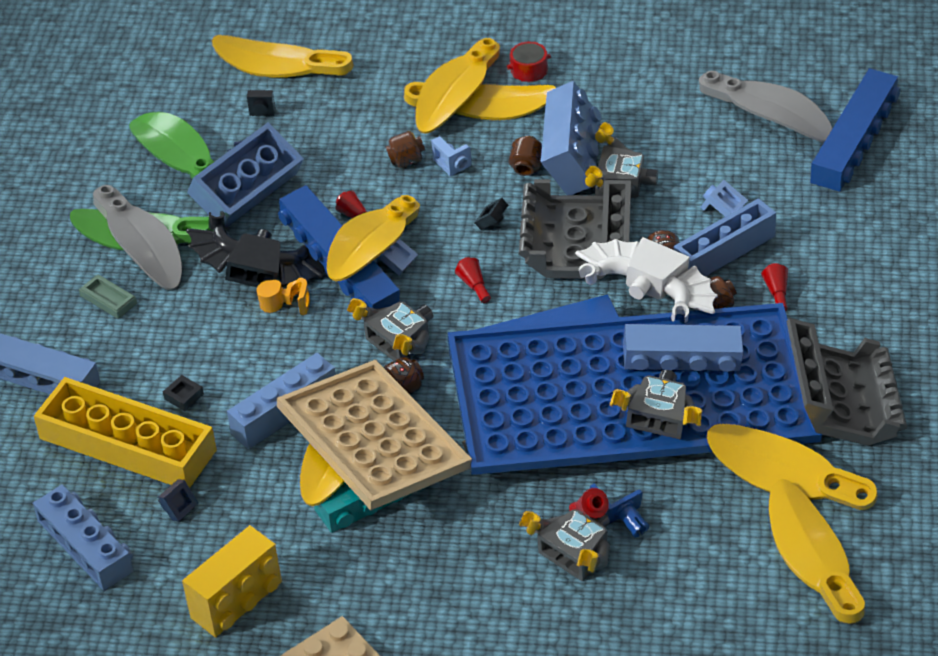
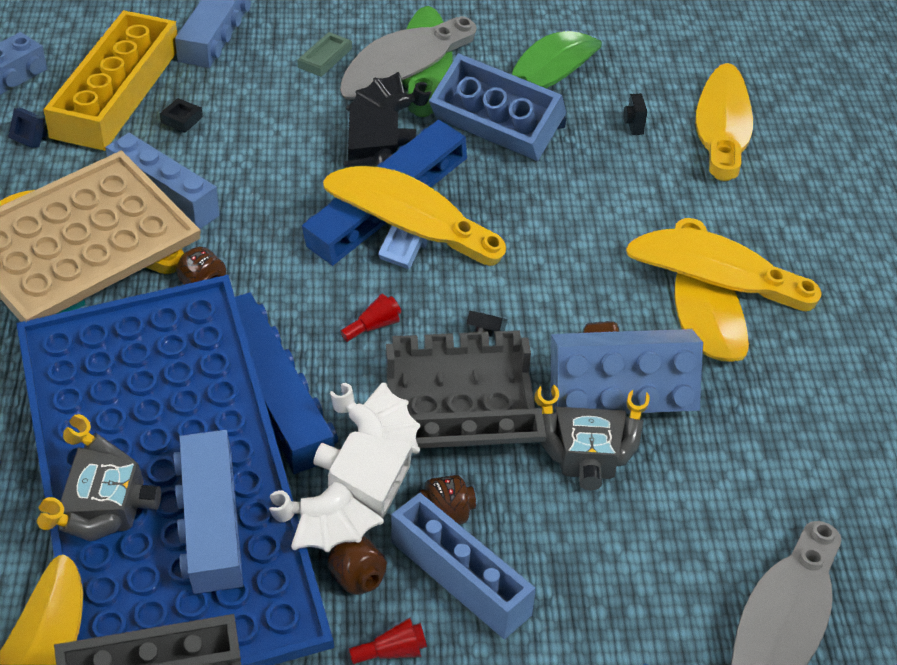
camera: 75 degrees right, 0 degrees up
light orange leg [257,278,310,316] -> none
red cone [335,190,367,219] -> none
dark grey torso [347,298,433,361] -> none
reddish brown head [385,131,425,169] -> none
light blue bracket [431,136,472,176] -> none
red piece [507,41,551,82] -> none
light blue bracket [700,180,748,217] -> none

